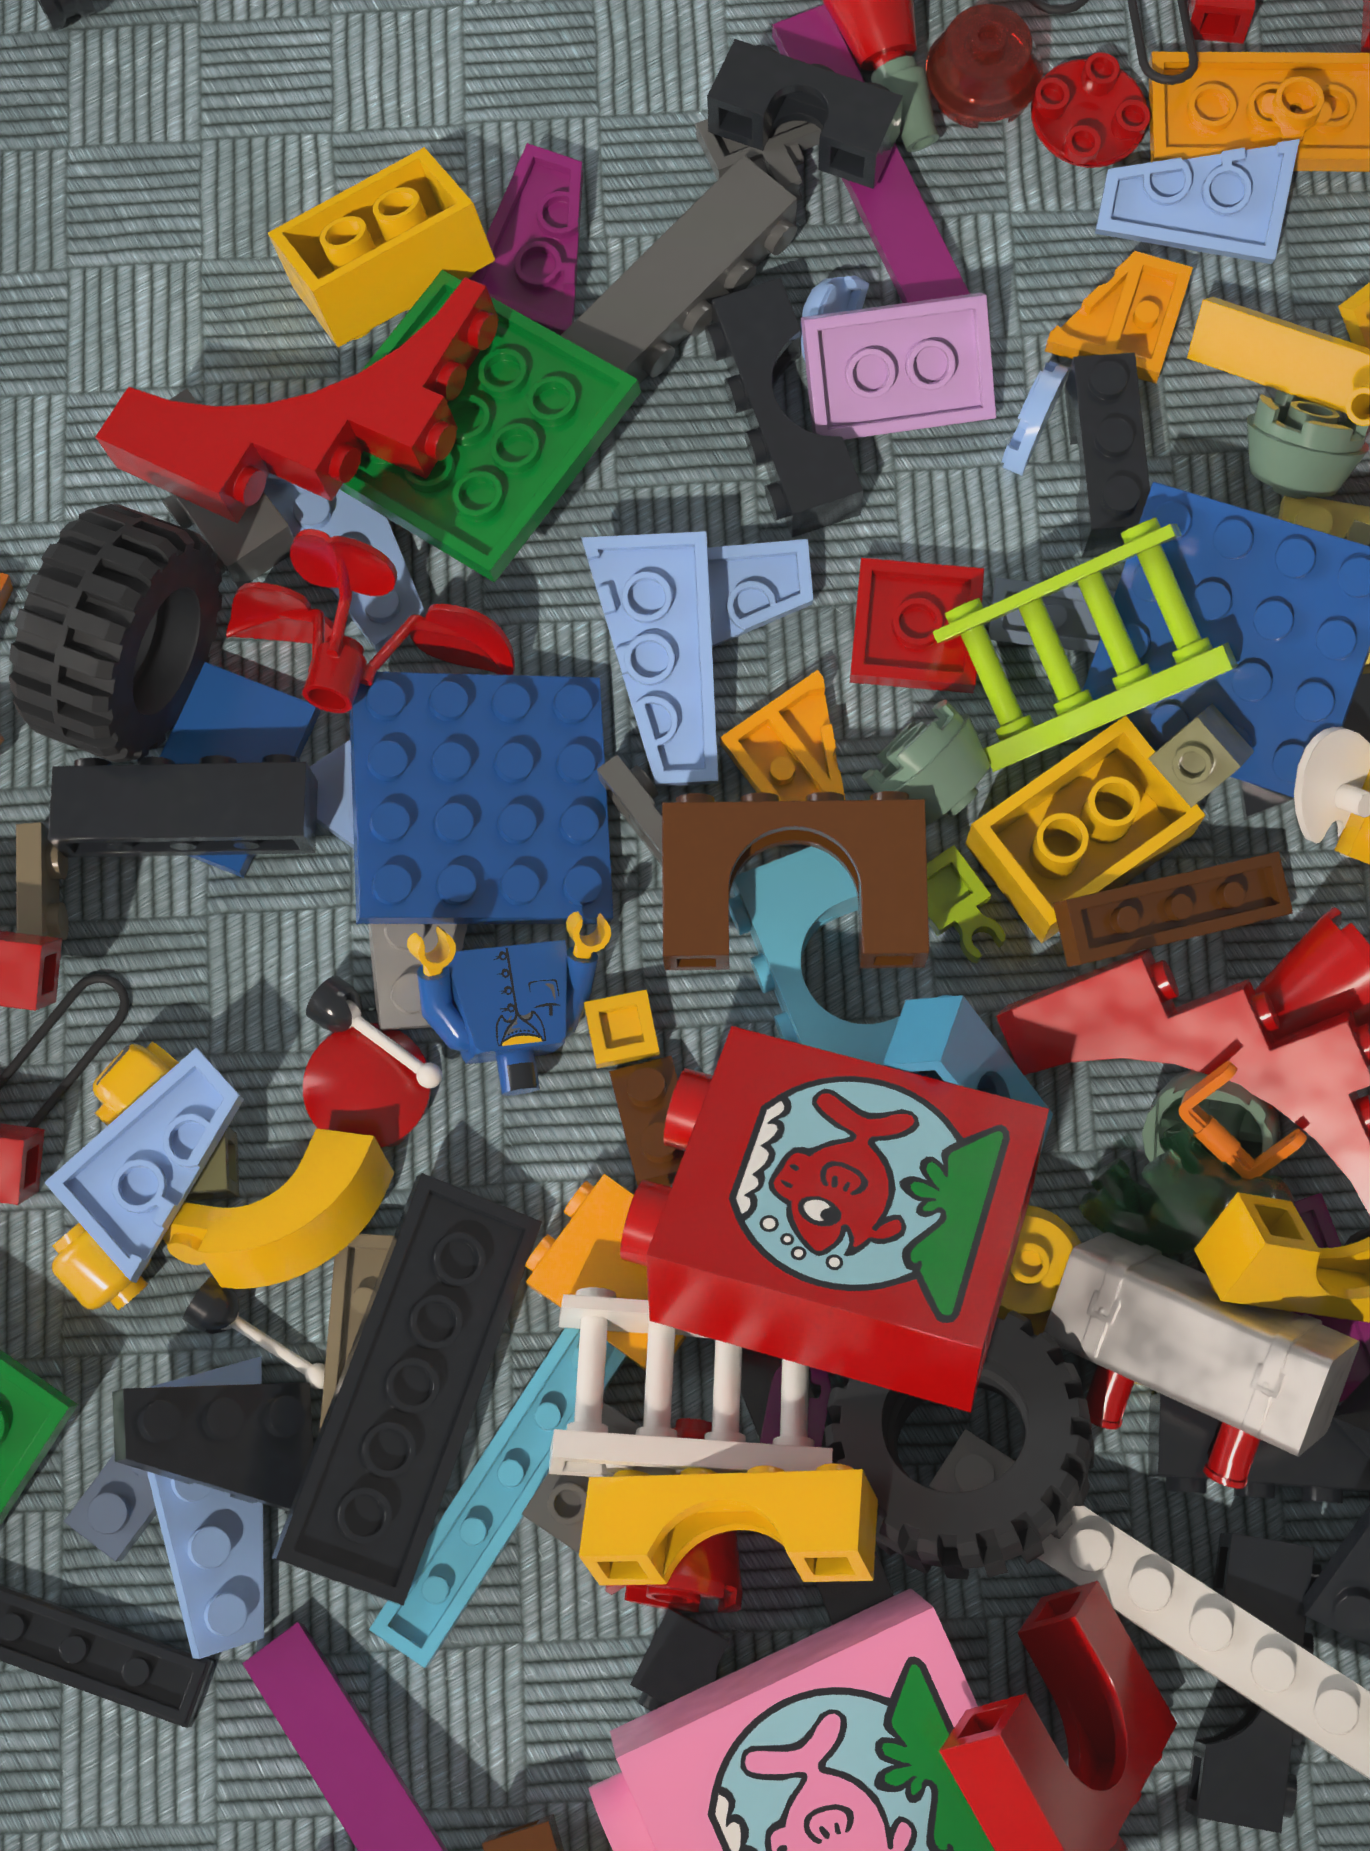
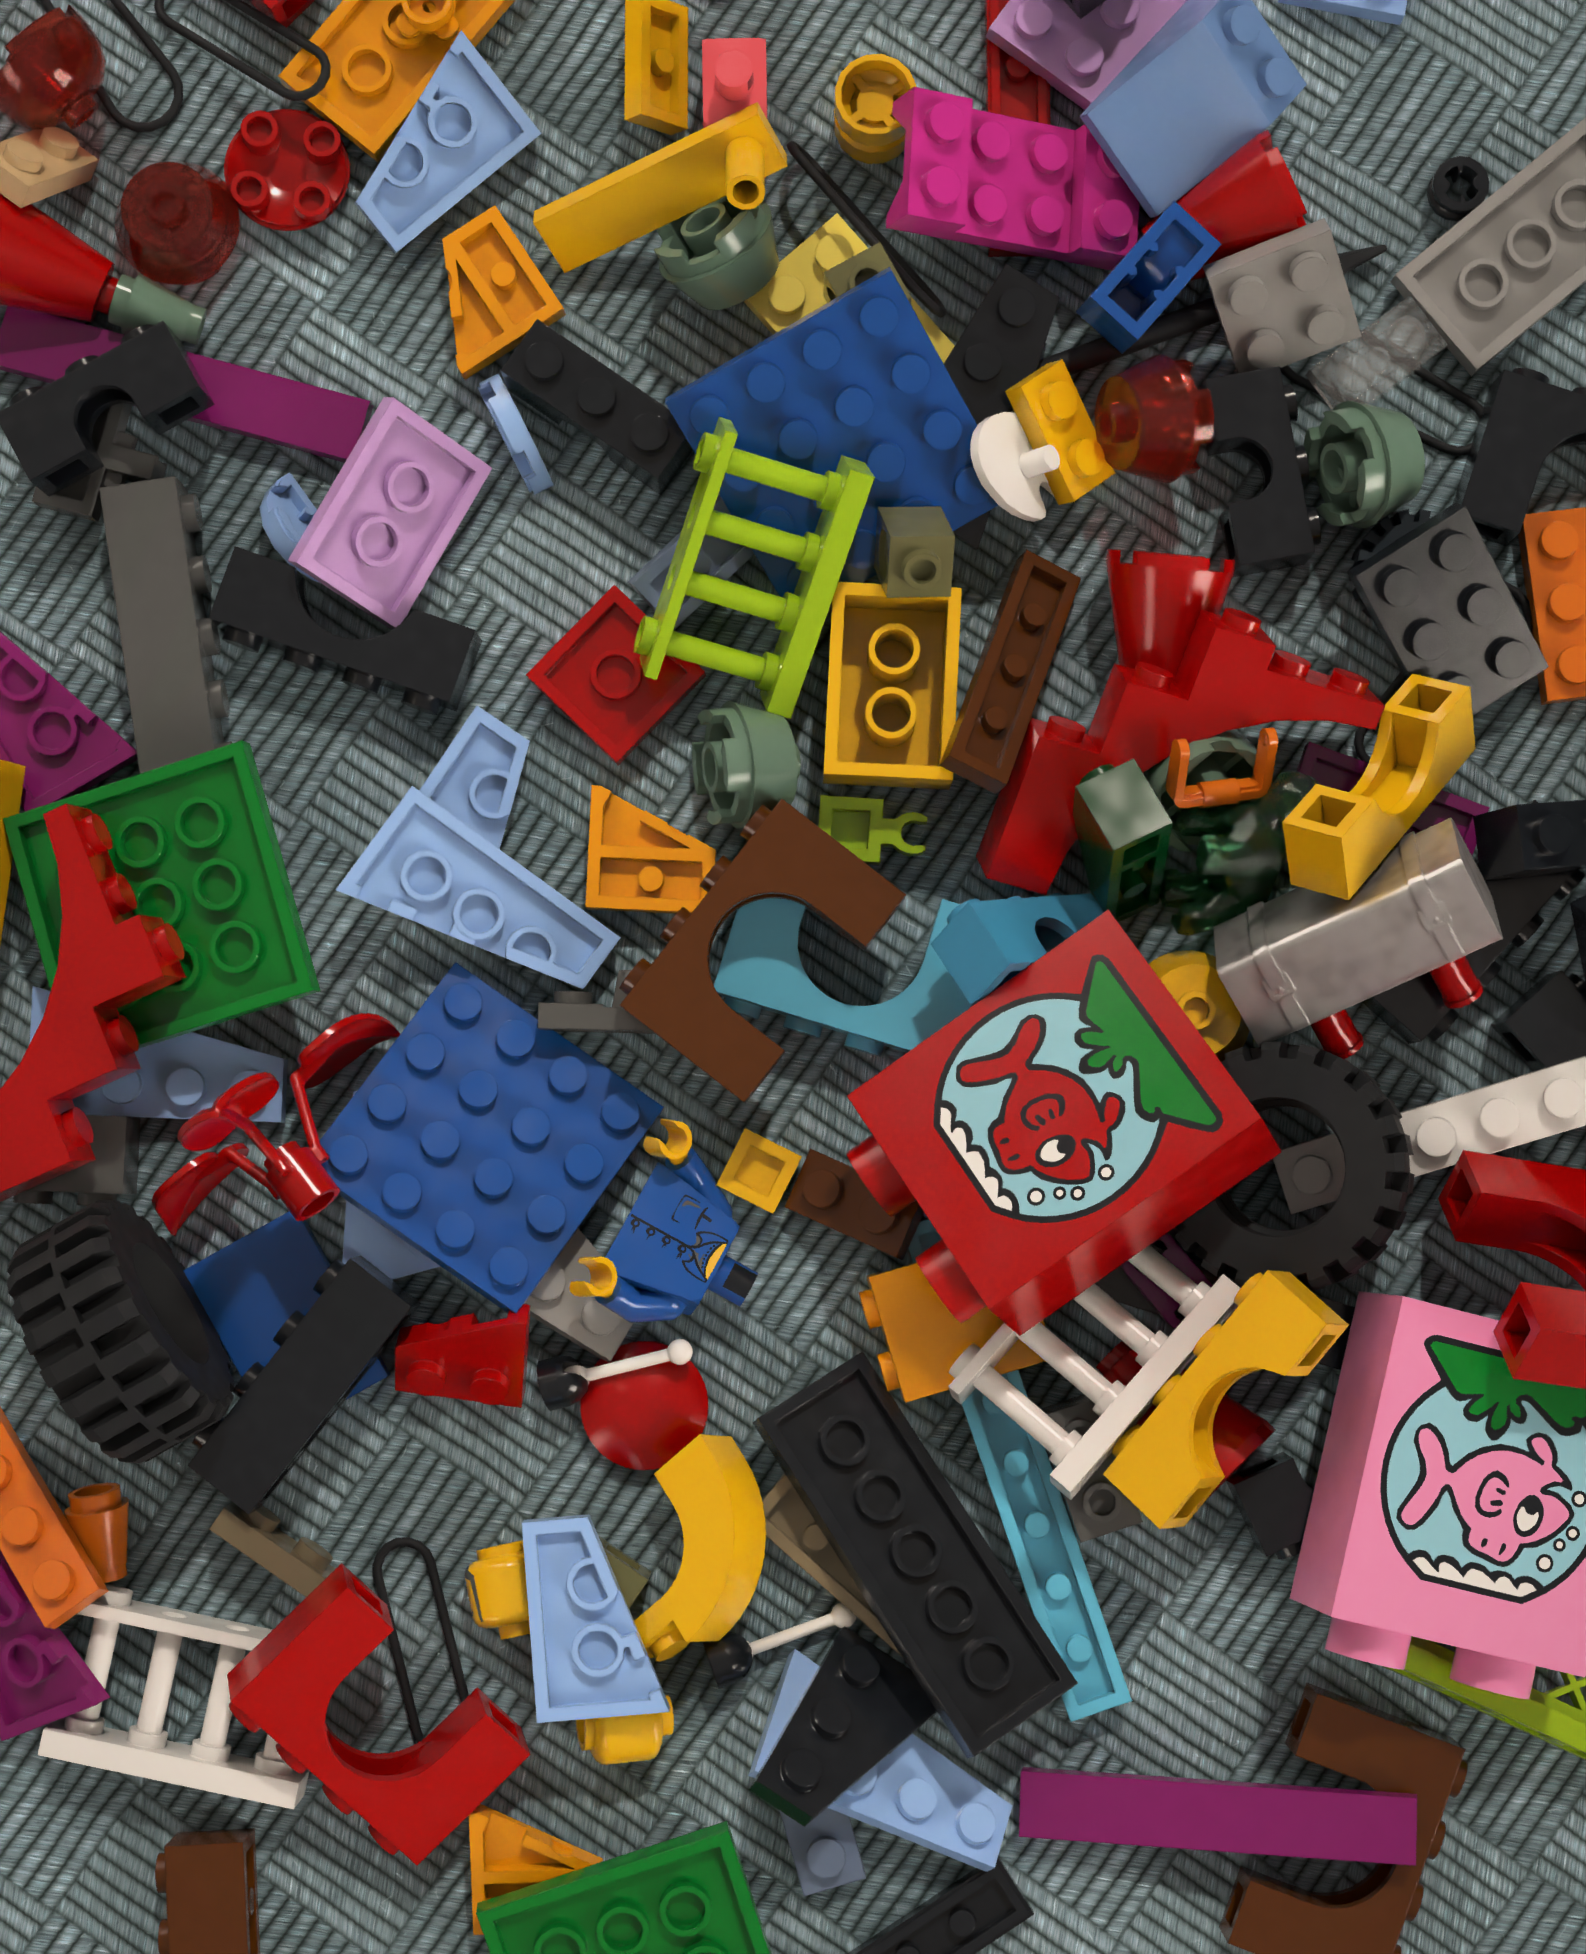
camera: 55 degrees left, 10 degrees up
none -> red wing [395,1304,531,1408]
none -> dark green slope [1072,759,1173,922]

